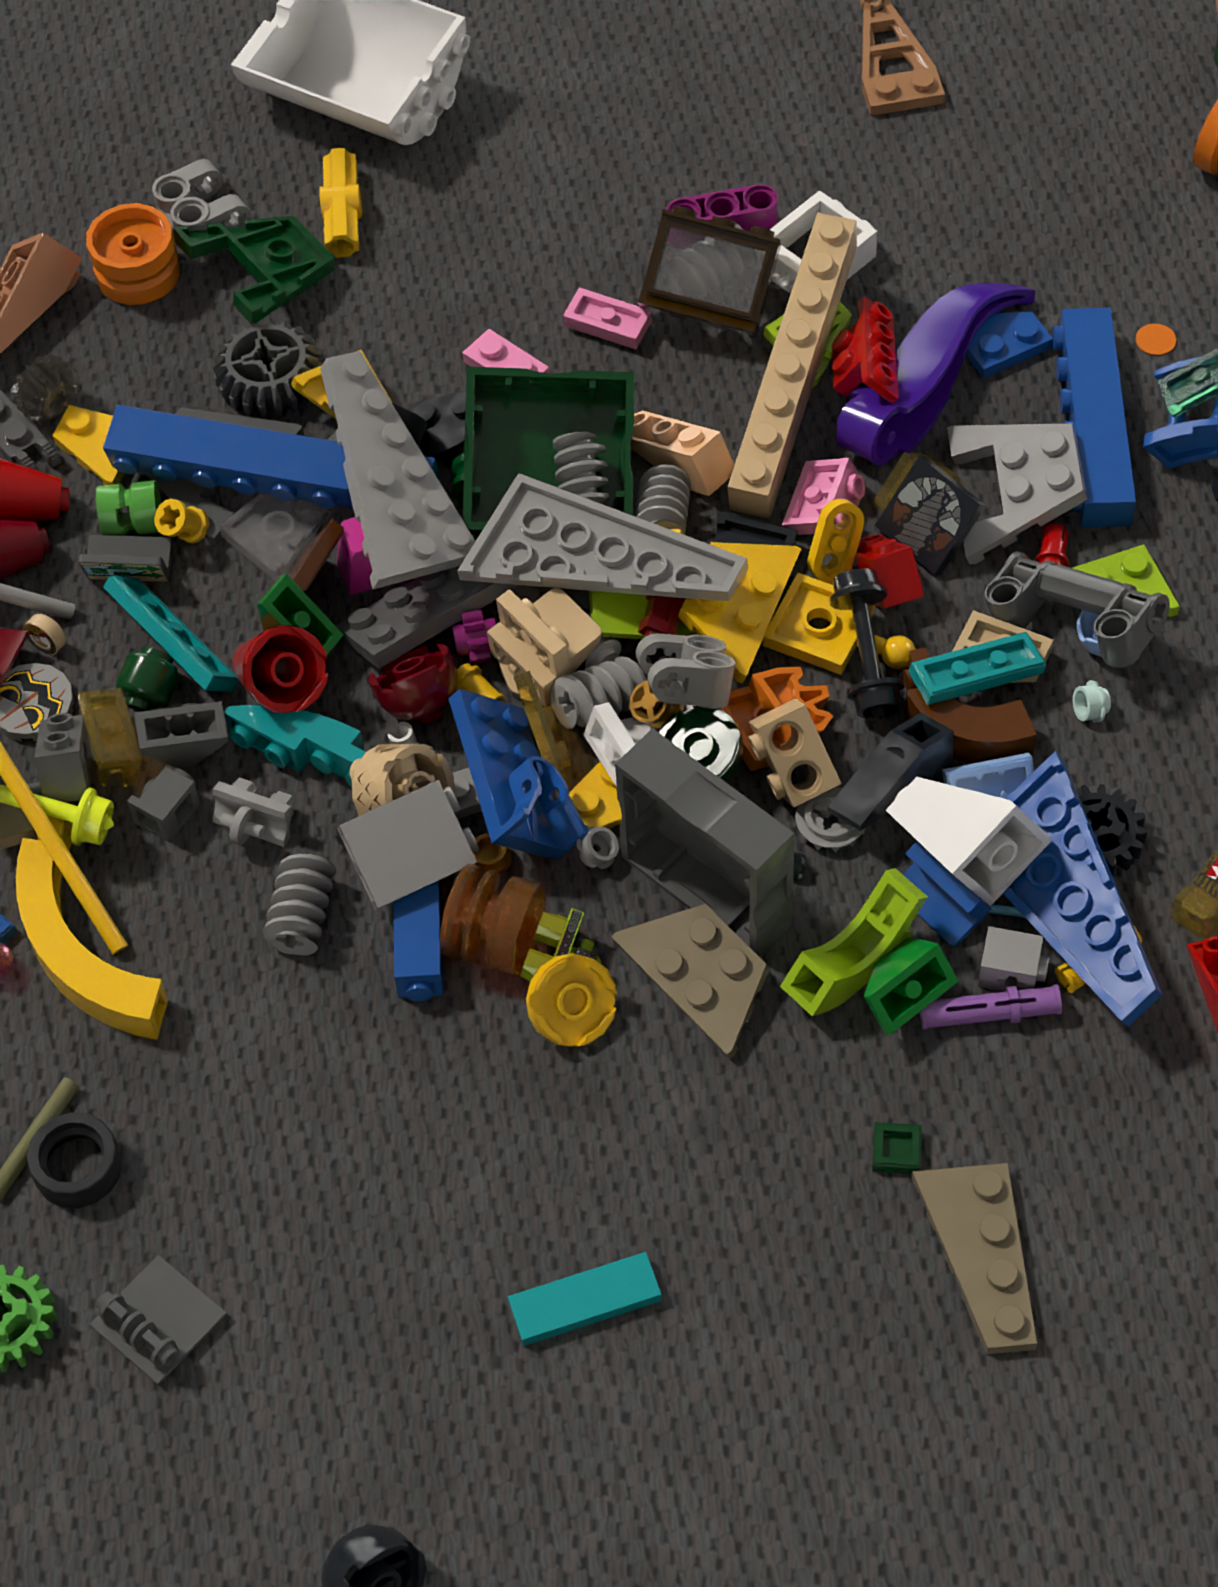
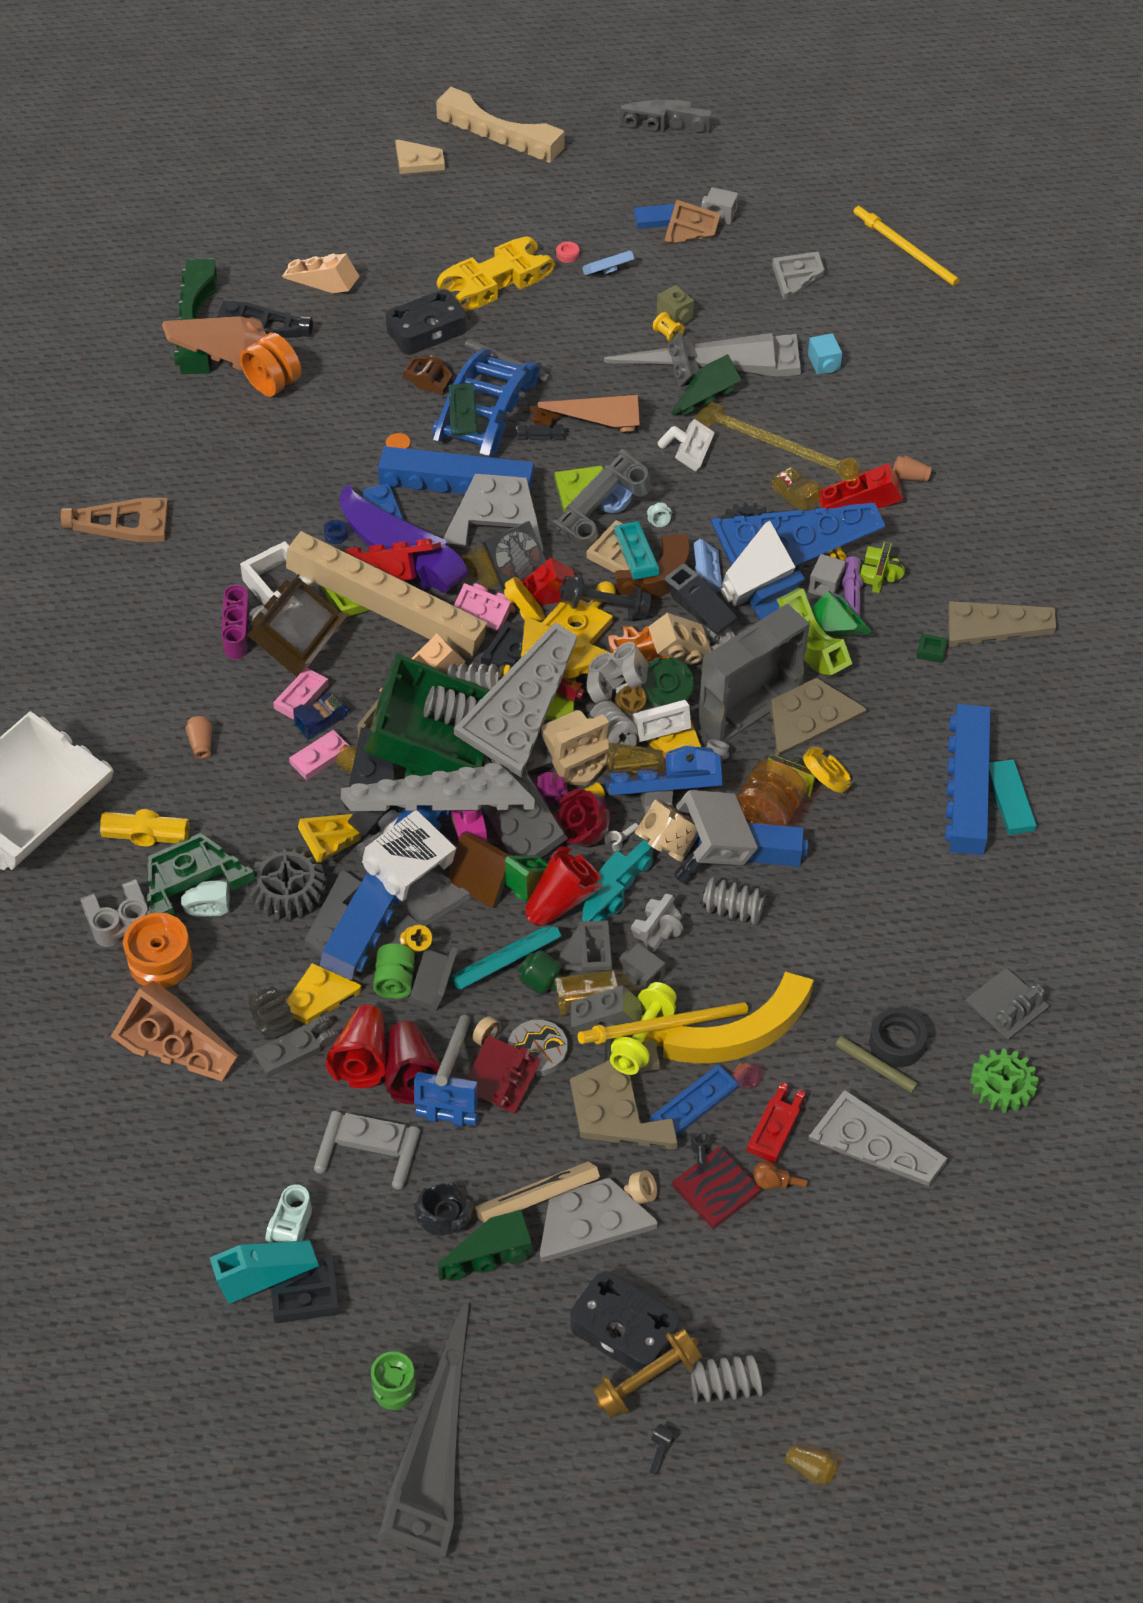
camera: 85 degrees left, 5 degrees down
red pin [1035,524,1069,567] -> none
none -> light aqua rock [181,880,230,916]
none -> nougat cone [185,716,213,759]
none -> clear blue leg [293,692,348,741]
none -> clear blue bush [324,520,347,545]
none -> white panel [362,810,456,901]
none -> lime hips [860,541,905,593]
none -> blue brick [945,704,990,855]

